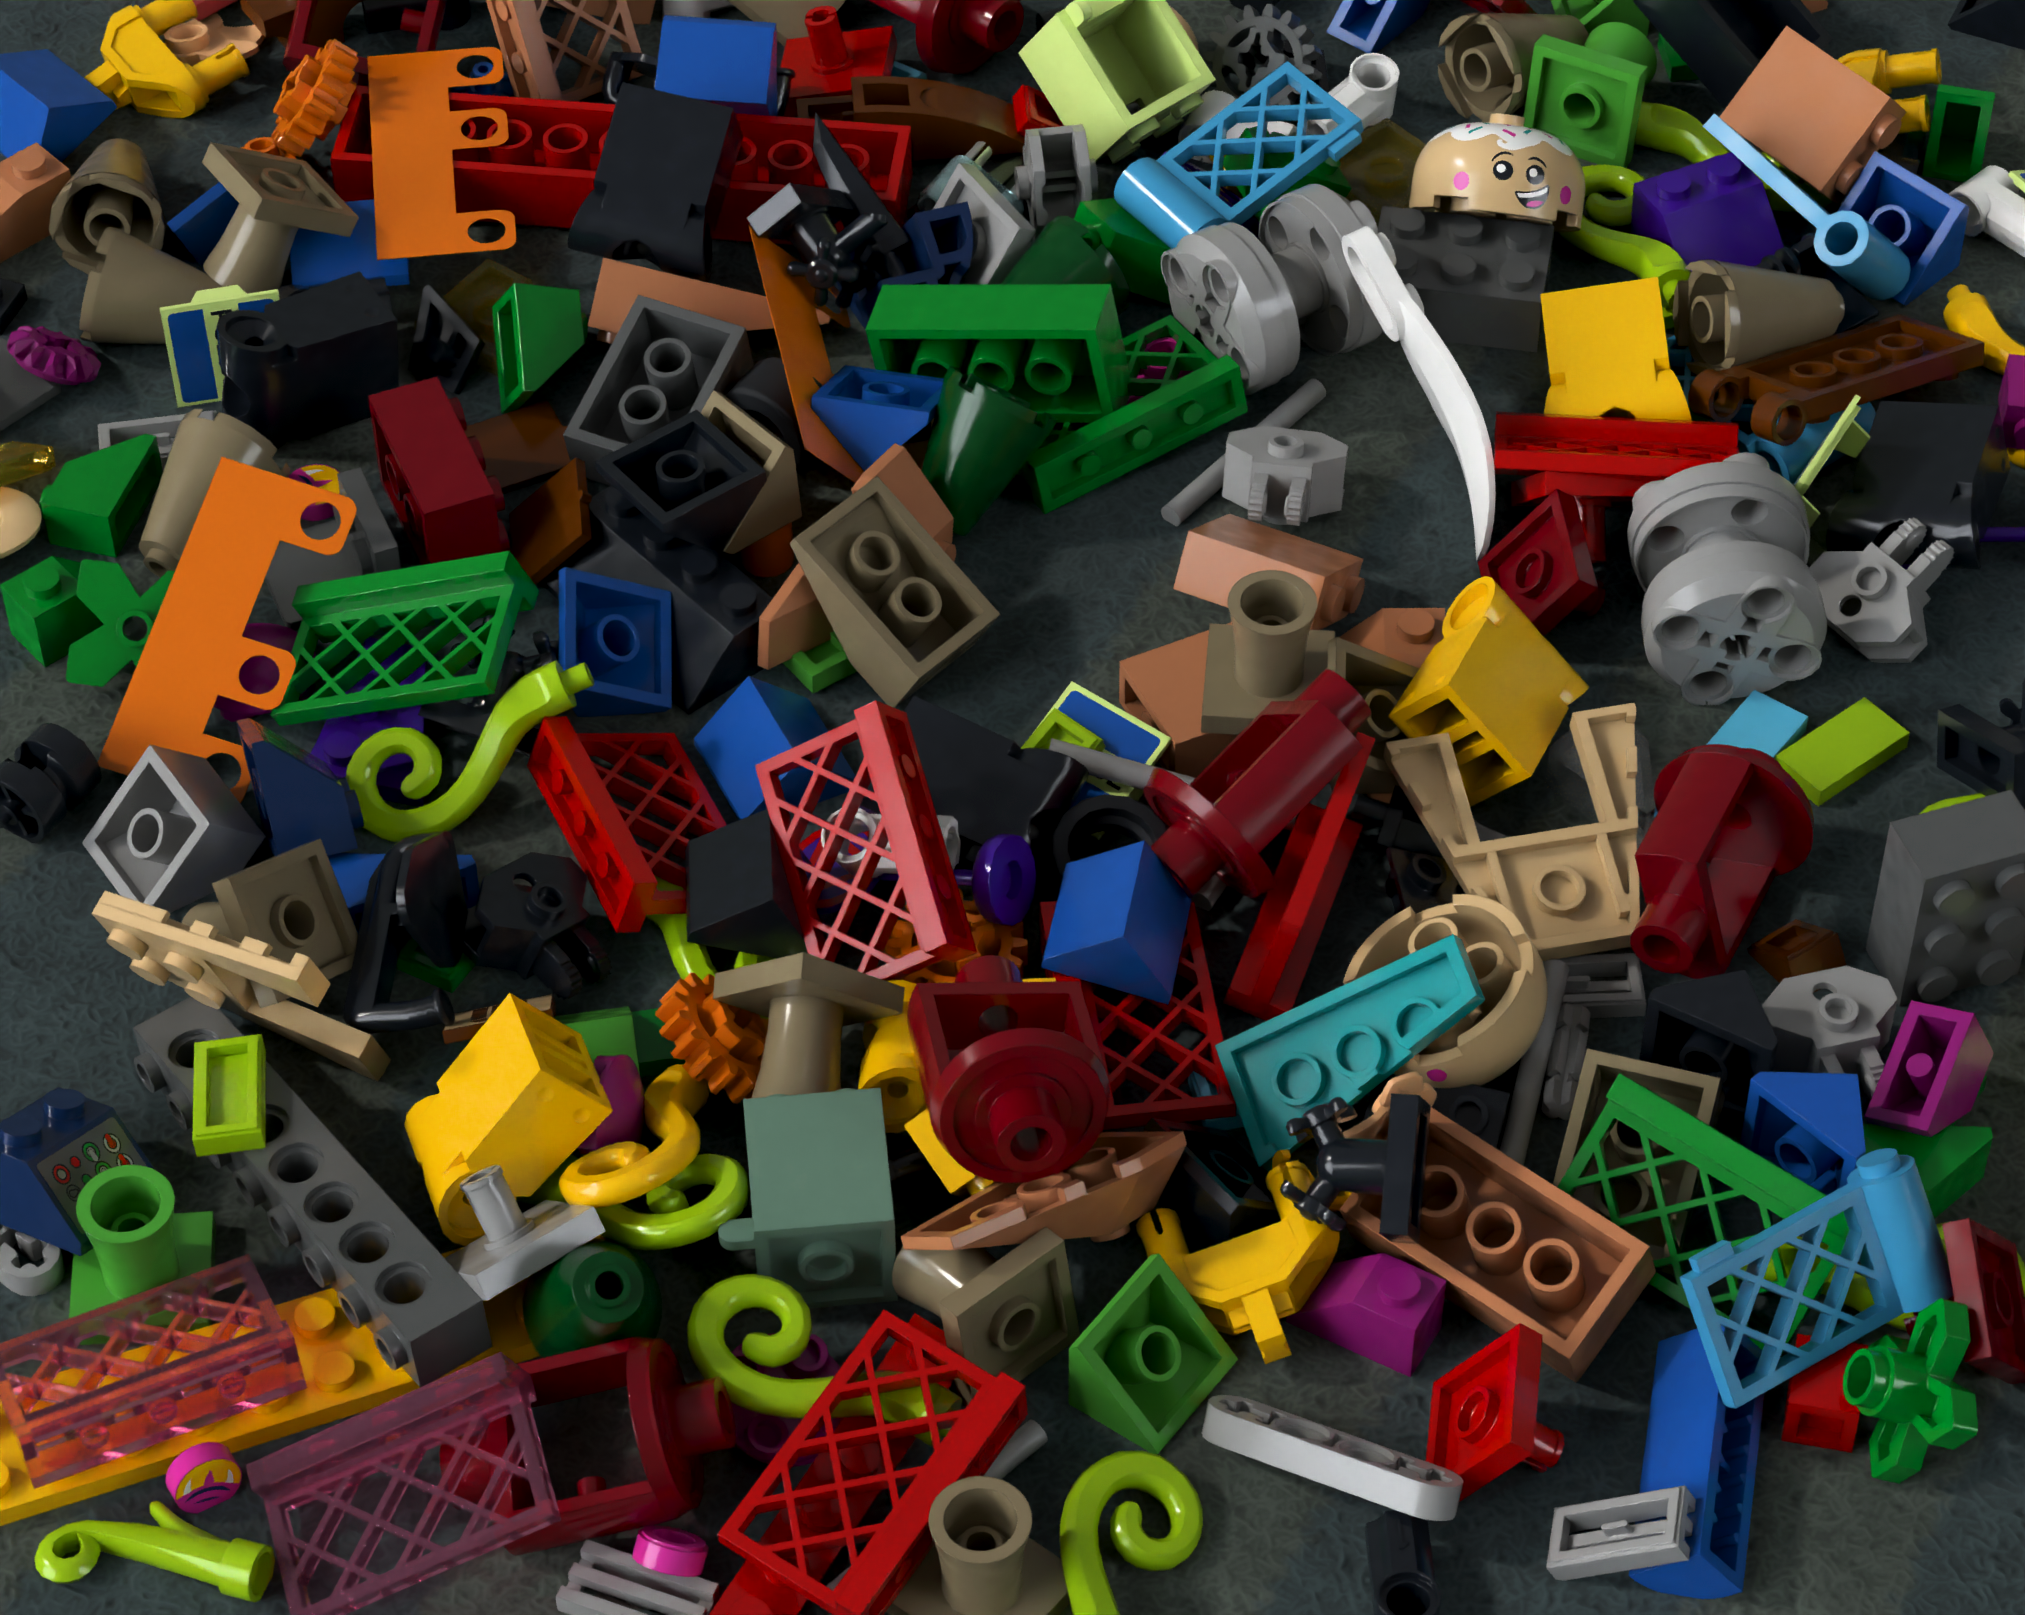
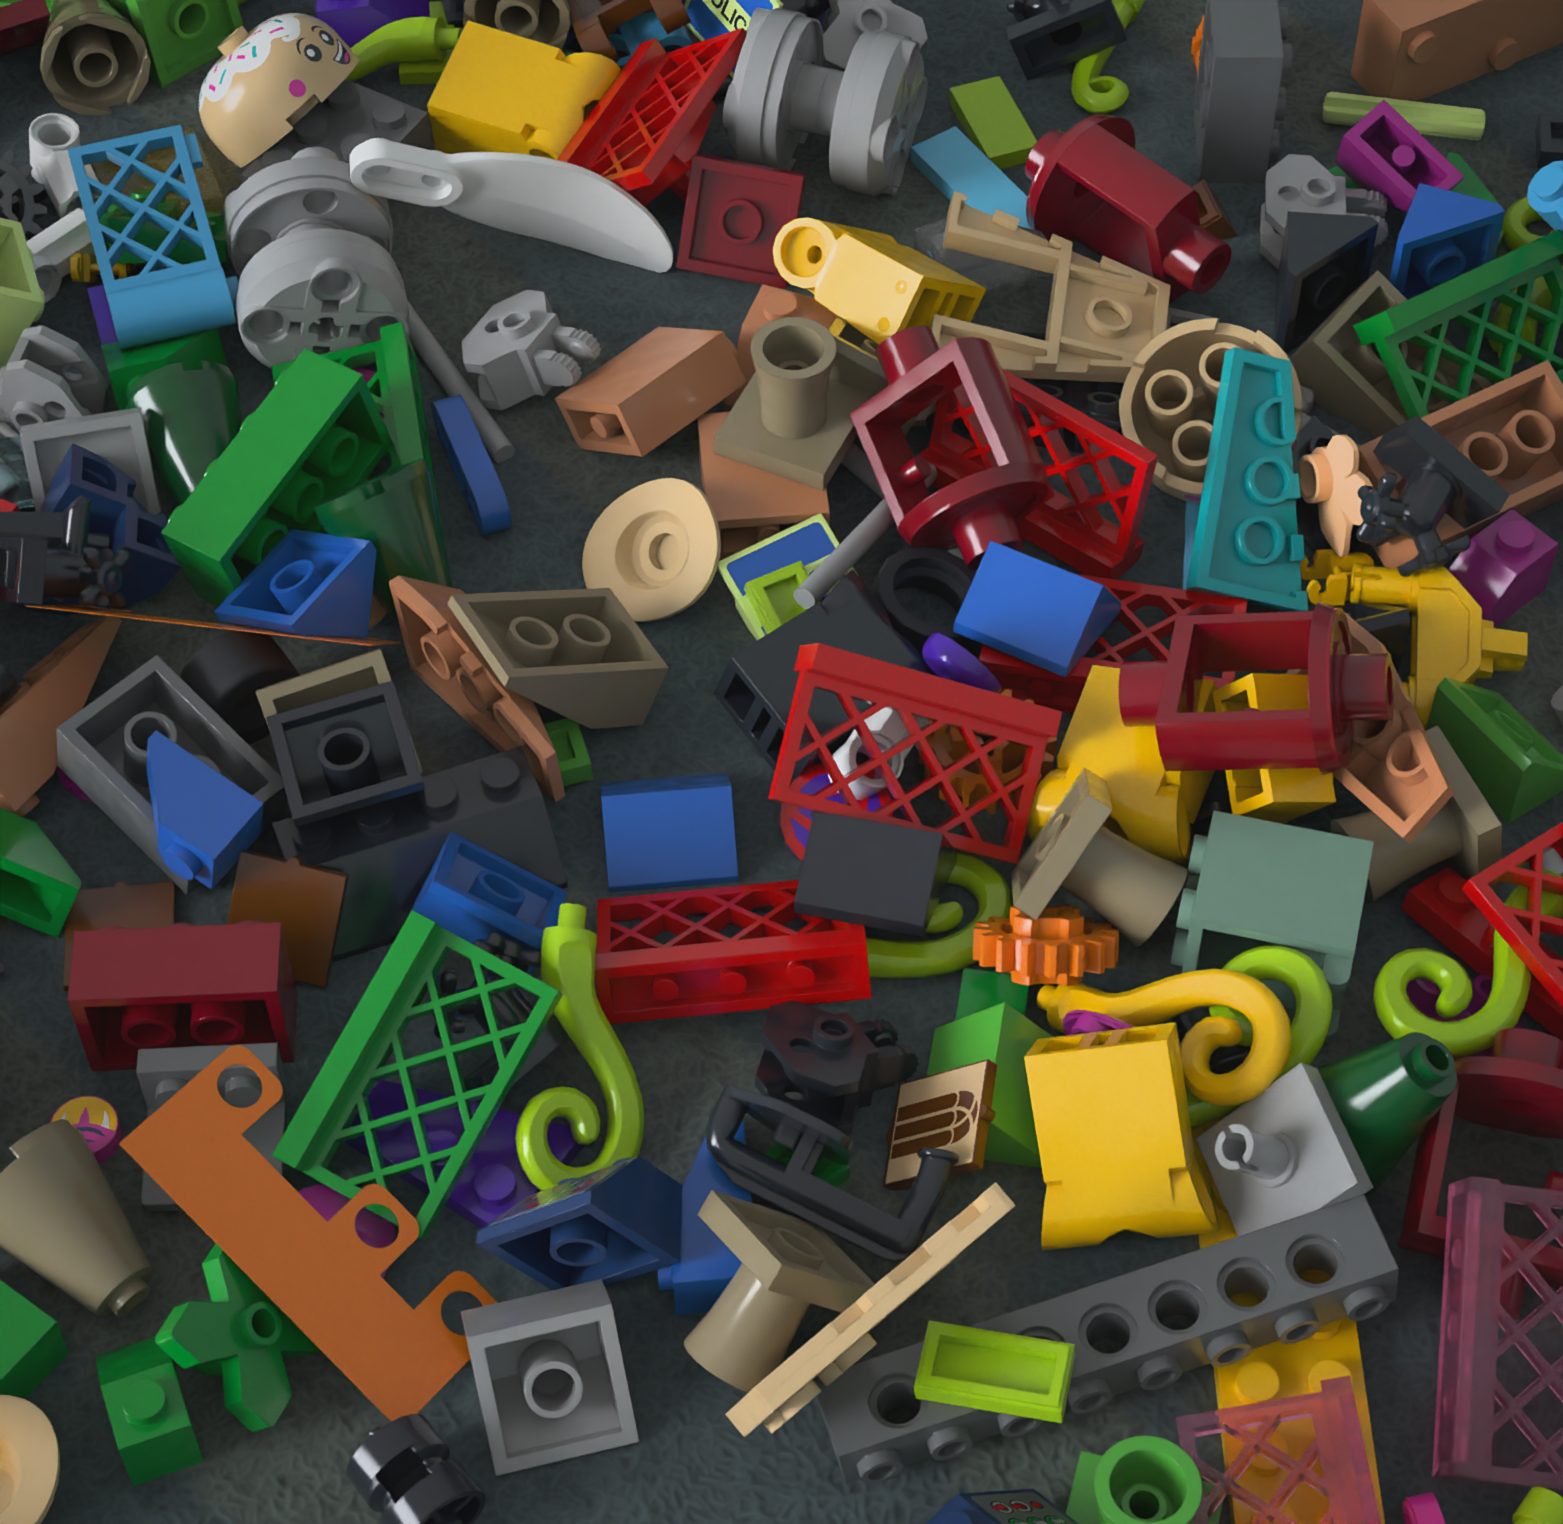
camera: 70 degrees left, 5 degrees up
none -> blue slope [147,730,264,889]
none -> blue beam [431,394,512,536]
none -> tan hat [582,478,721,622]

